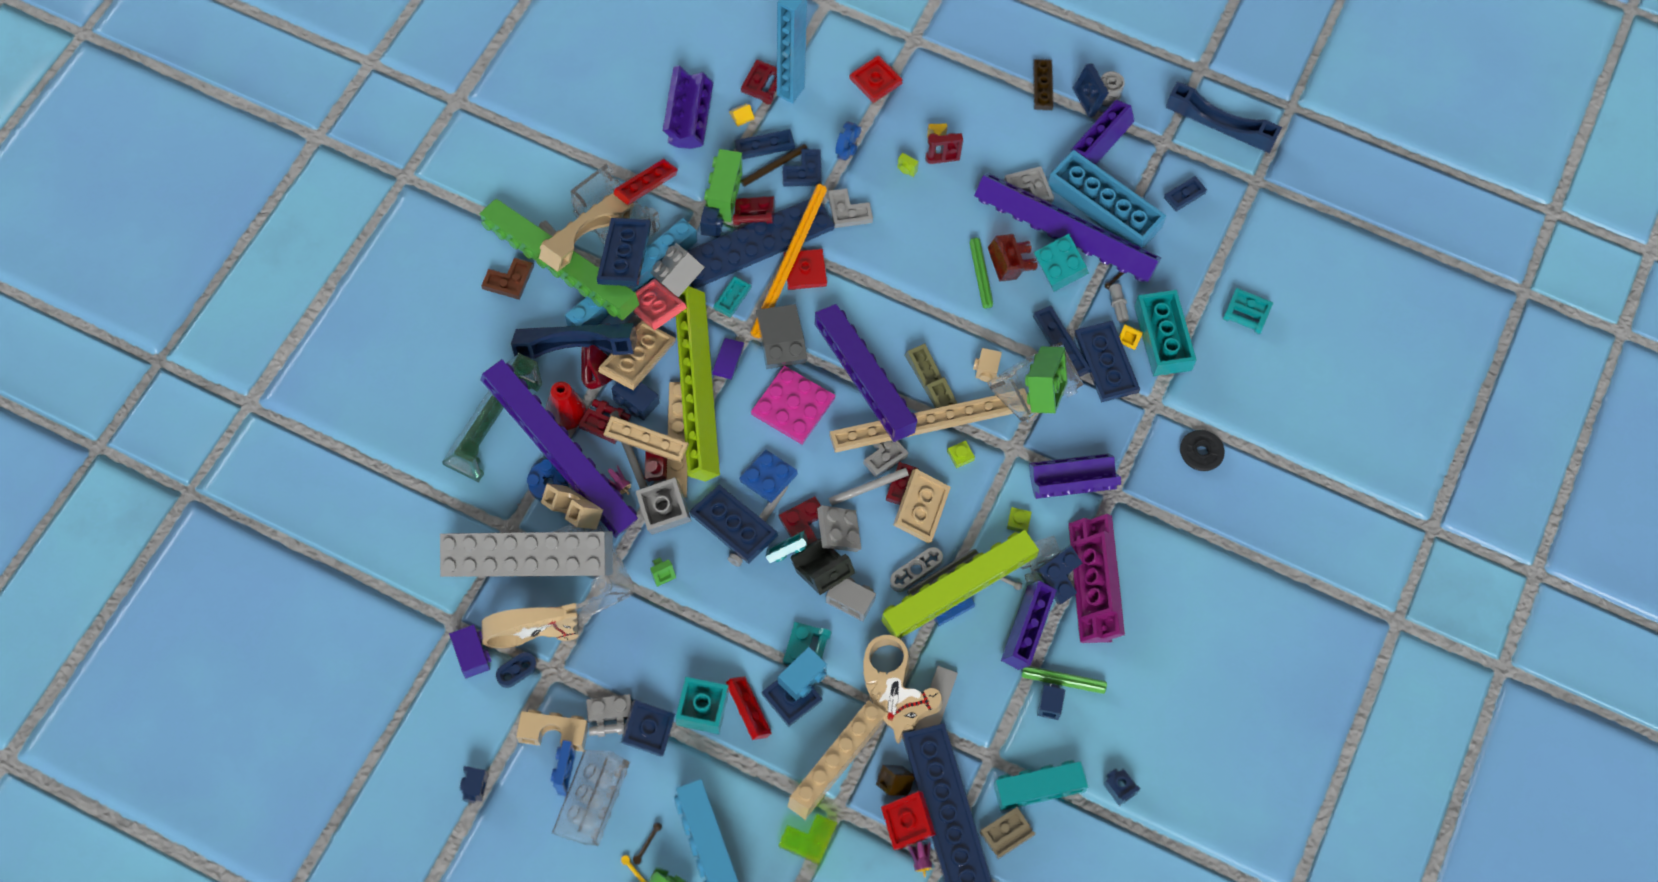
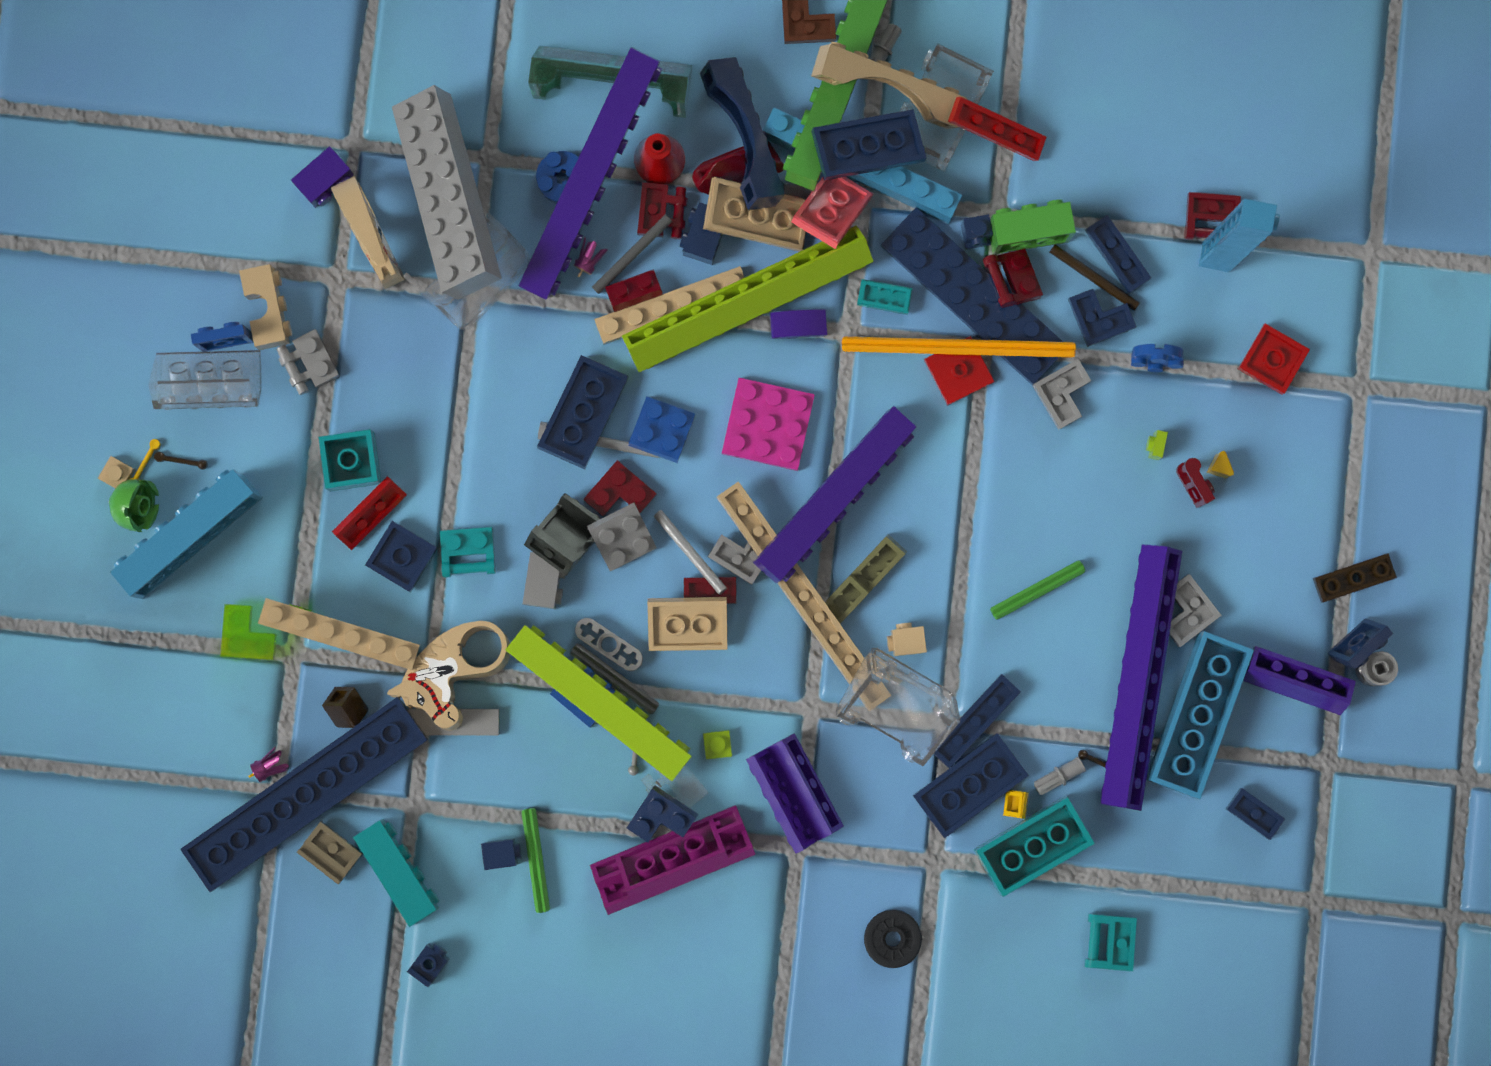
camera: 70 degrees right, 20 degrees up
dark blue brick [460,766,489,803] -> none
dark blue plate [496,652,537,688] -> none
tan arch [541,484,603,529] -> none
tan tile [604,416,689,463] -> none
dark blue plate [620,700,675,757] -> none
light grey brick [635,478,692,535] -> none
bright green tile [650,557,676,587] -> none
light grey brick [651,243,705,297] -> none
dark purple brick [662,65,714,149] -> none
yellow slope [729,104,754,127] -> none
dark grey slope [756,304,807,369] -> none
plate [766,531,808,563] -> none
dark azure brick [778,647,828,701] -> none
red plate [881,791,936,850] -> none
lime plate [947,440,975,469] -> none
clear red brick [987,234,1038,282] -> none
dark purple brick [1001,581,1057,670] -> none
bright green brick [1025,346,1068,413] -> none
teal brick [1034,234,1089,292] -> none
dark blue arch [1166,81,1282,154] -> none

